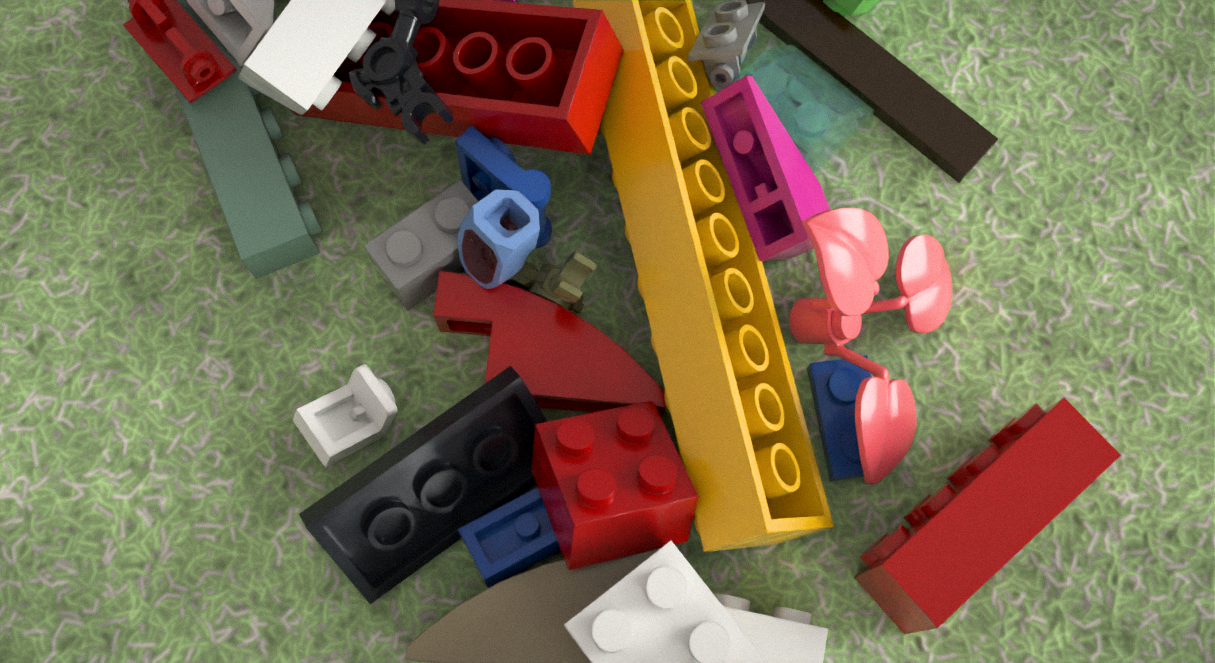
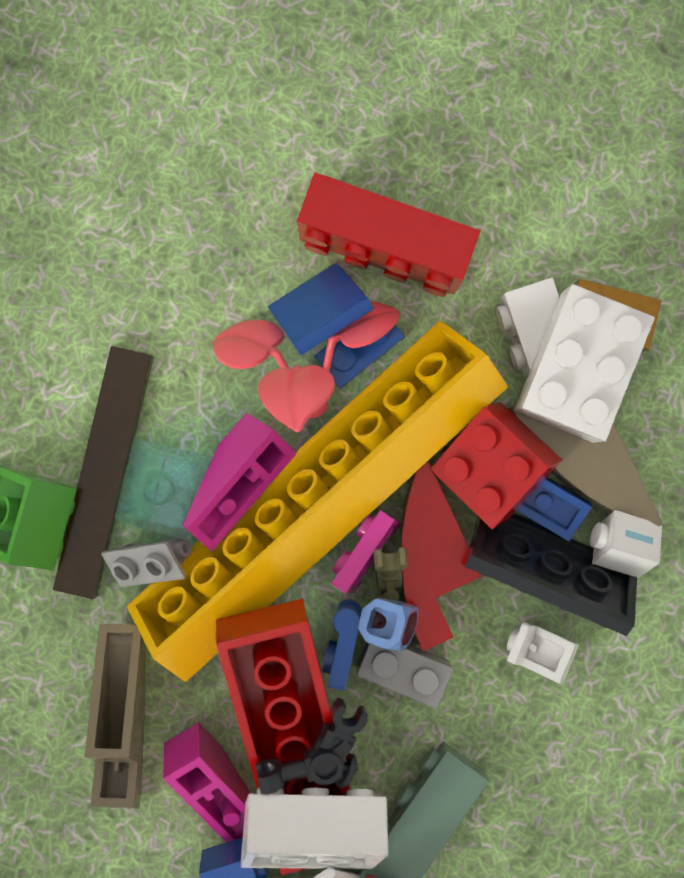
camera: 120 degrees left, 15 degrees up
none -> blue tile [267,262,374,355]
none -> dark pink plate [331,510,401,594]
none -> white brick [590,510,662,578]

